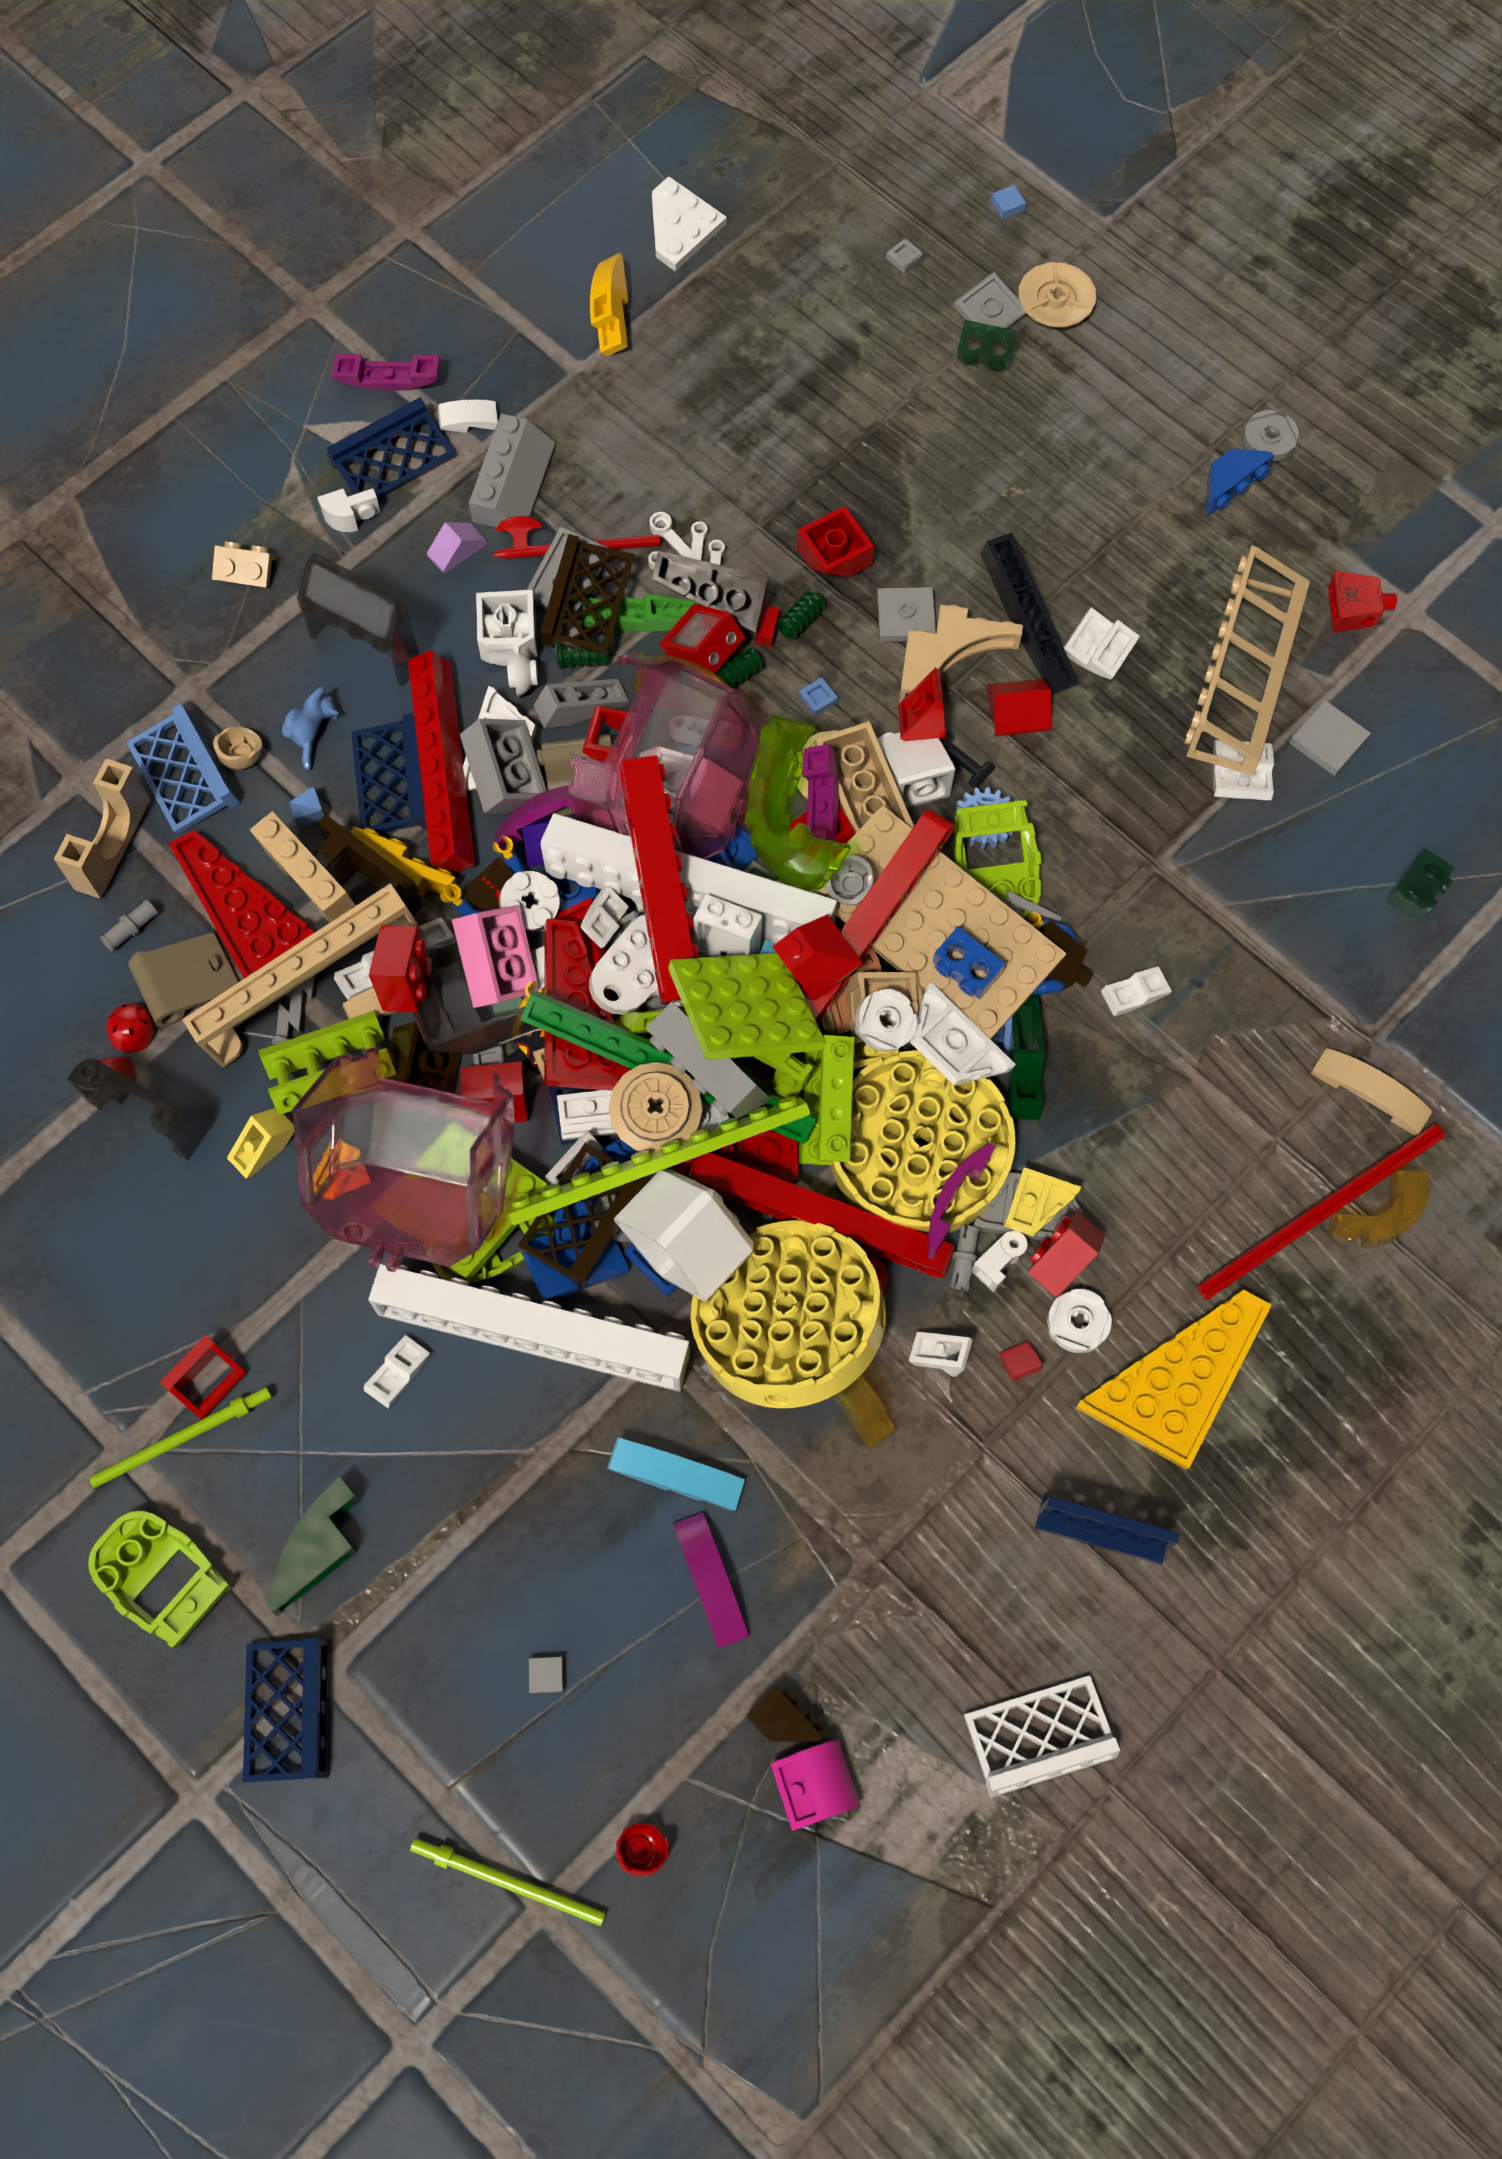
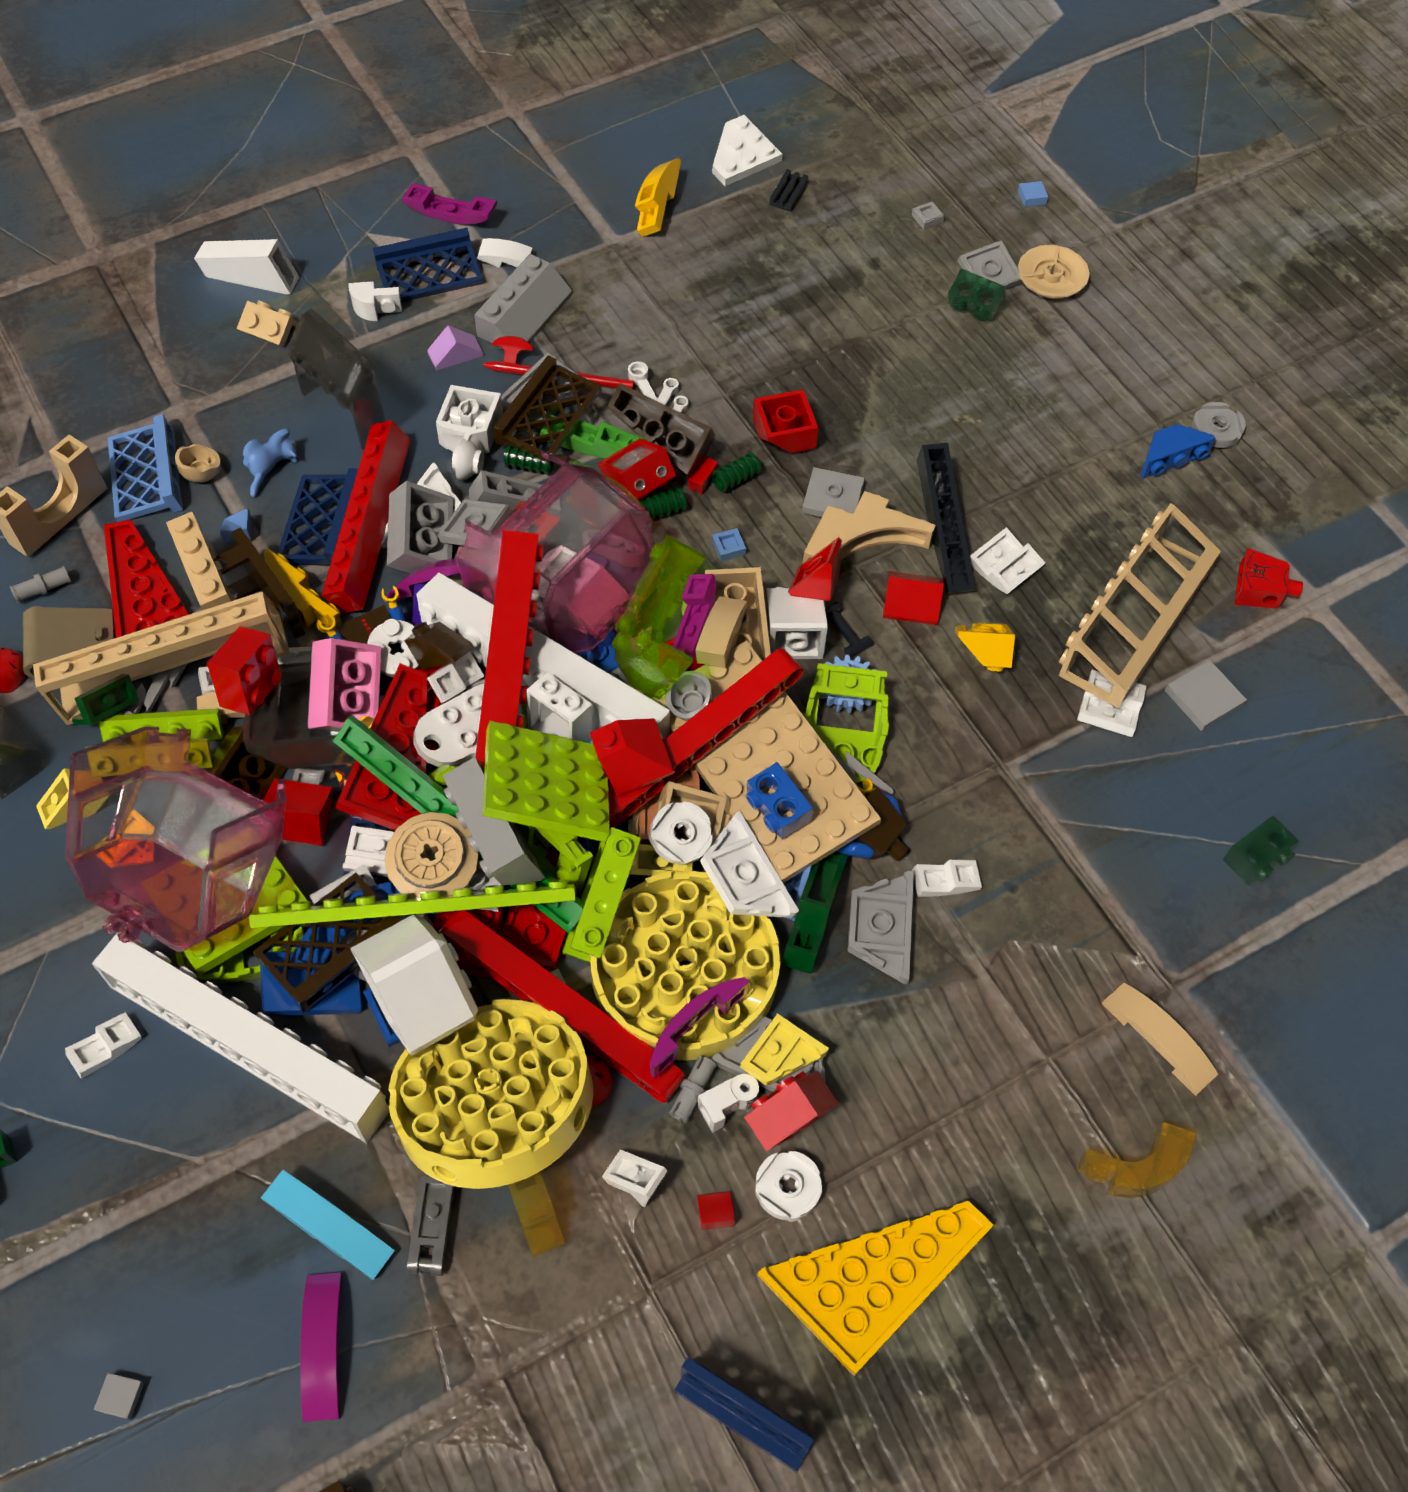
camera: 15 degrees right, 10 degrees down
red axle [1197,1124,1445,1300] -> none
none -> dark green panel [71,674,139,725]
none -> white slope [194,239,300,294]
none -> dark brown slope [404,622,474,670]
none -> flat silver plate [407,1176,455,1276]
none -> light grey plate [438,499,512,549]
none -> tan slope [695,596,748,668]
none -> black tile [769,169,808,211]
none -> light grey wing [847,871,914,984]
none -> yellow slope [955,622,1015,671]

